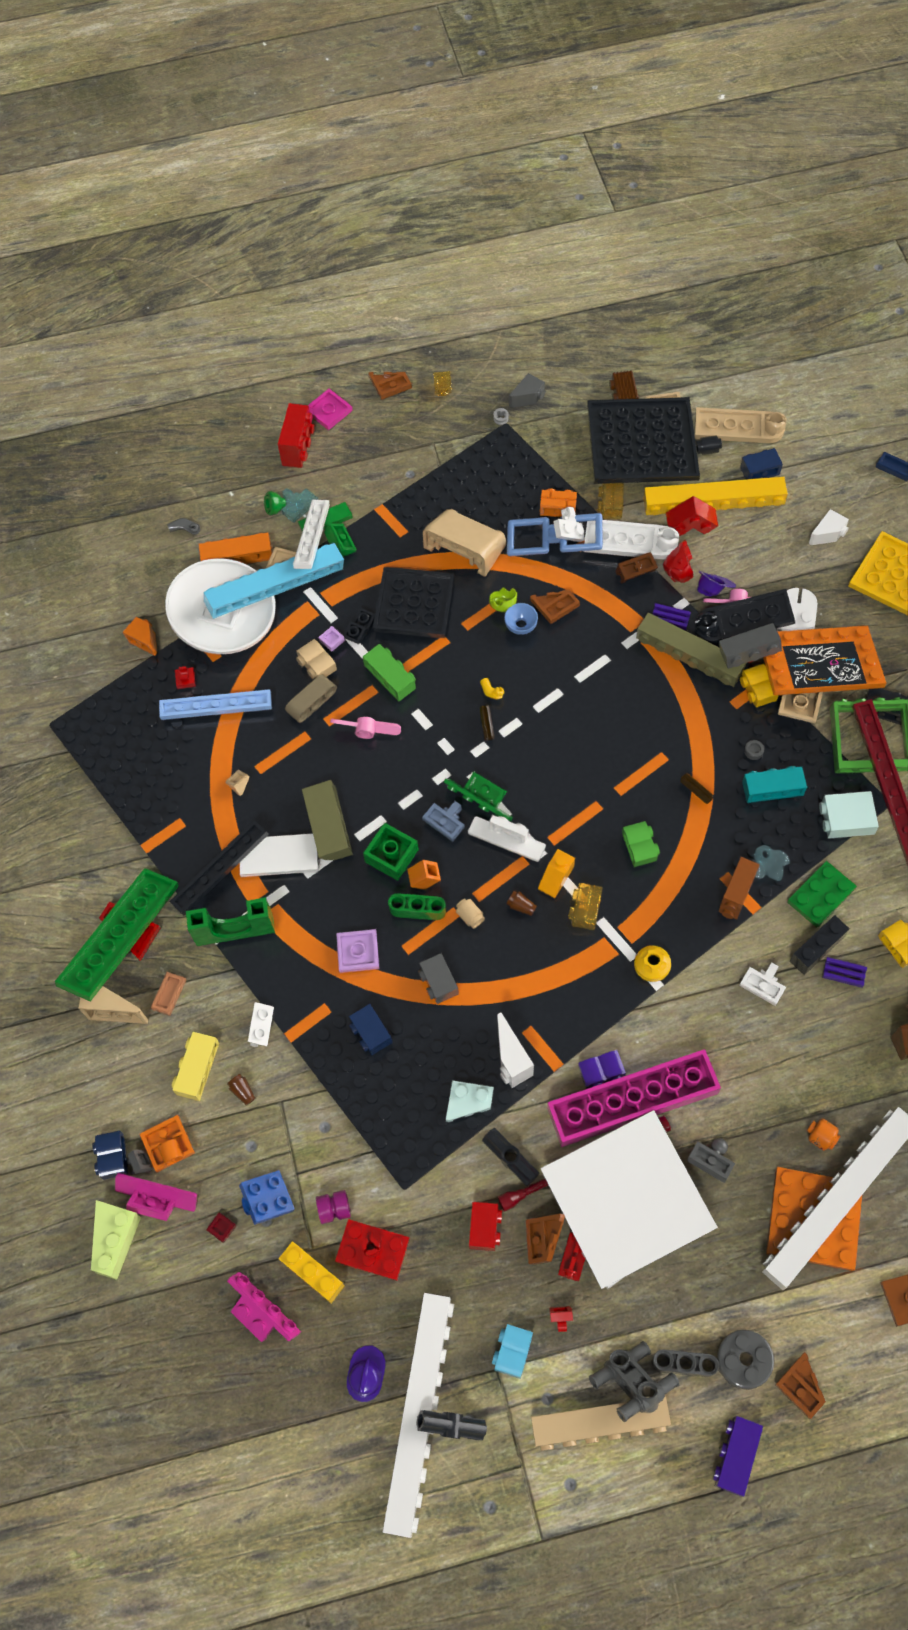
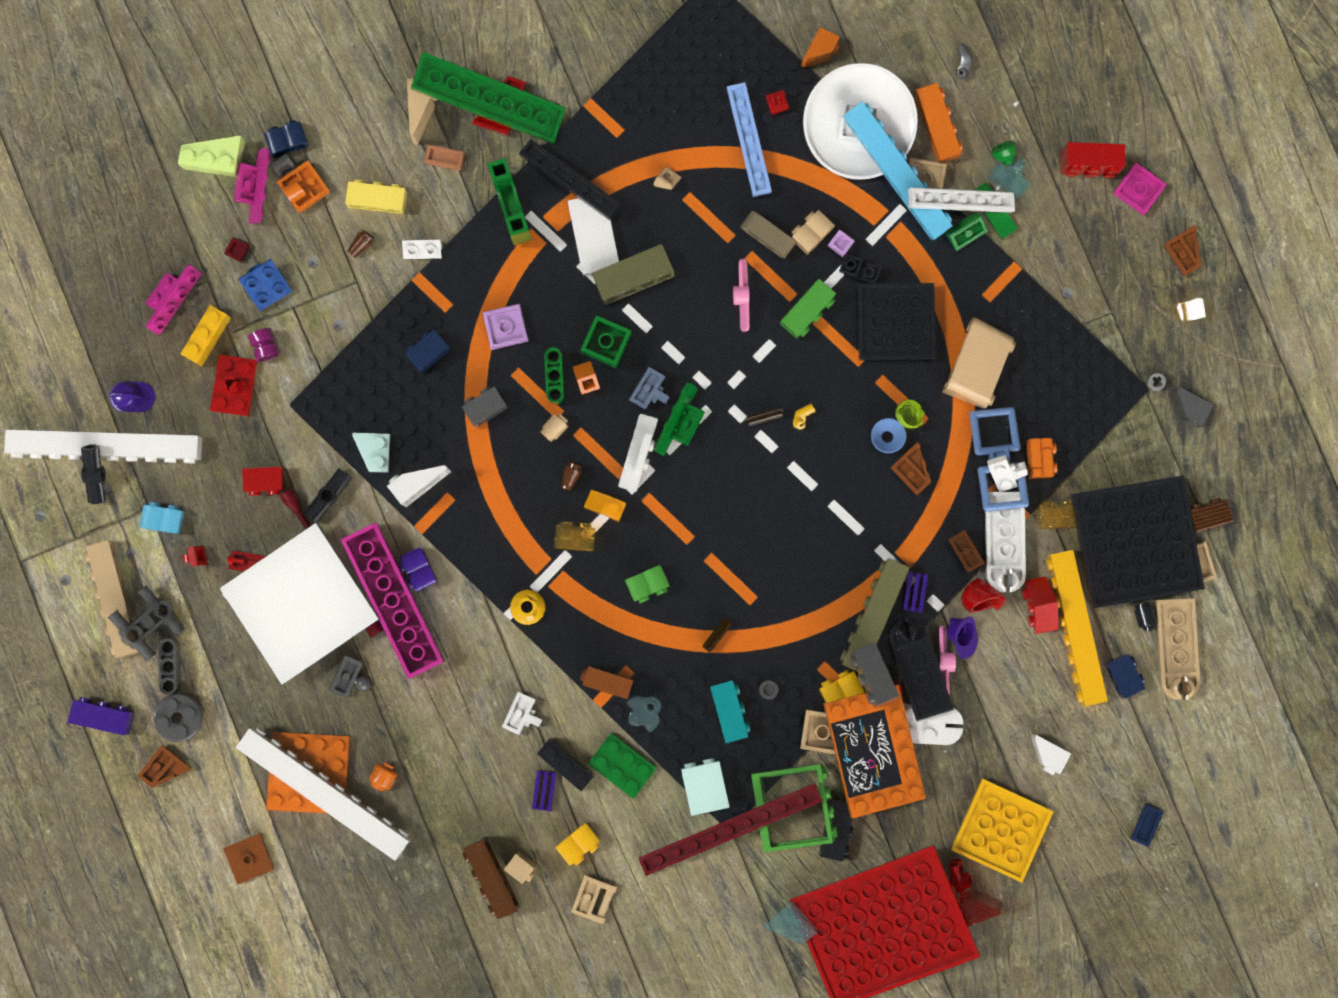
camera: 75 degrees right, 20 degrees up
dark orange wing [526,1214,565,1265] -> none

